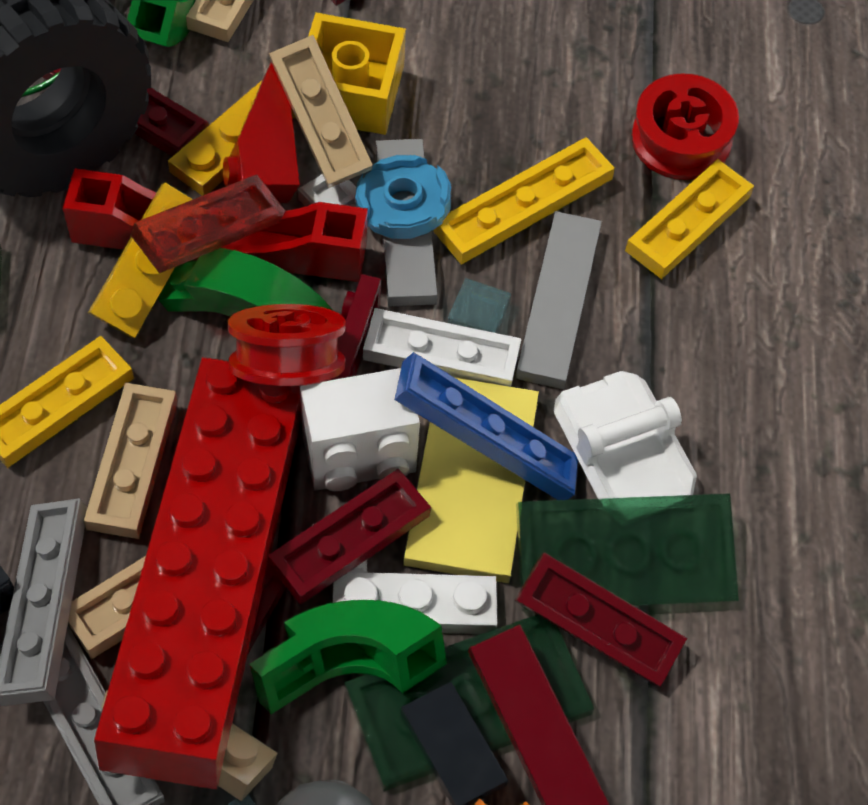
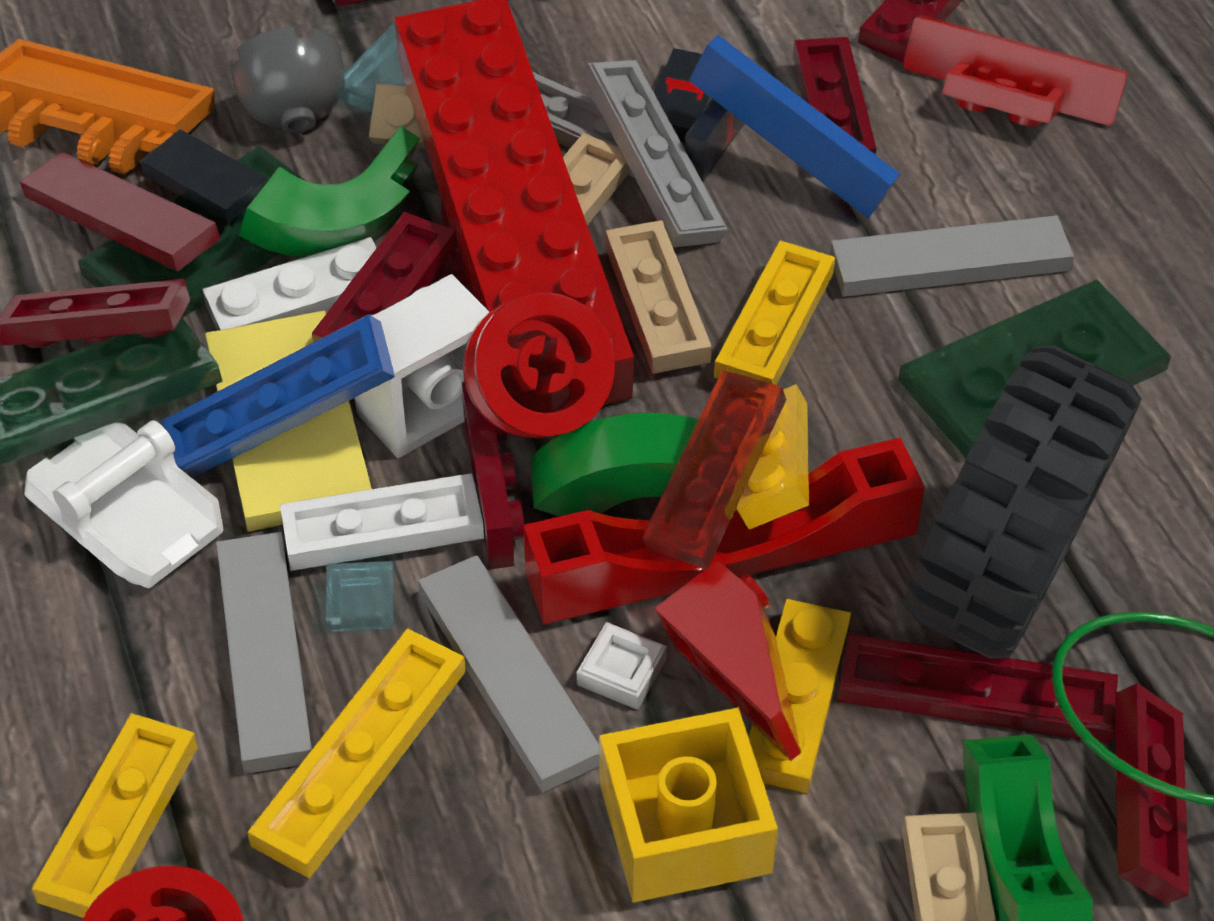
camera: 160 degrees right, 10 degrees down
tan plate [269,35,373,189] -> none
dark azure tile [355,155,452,239] -> none

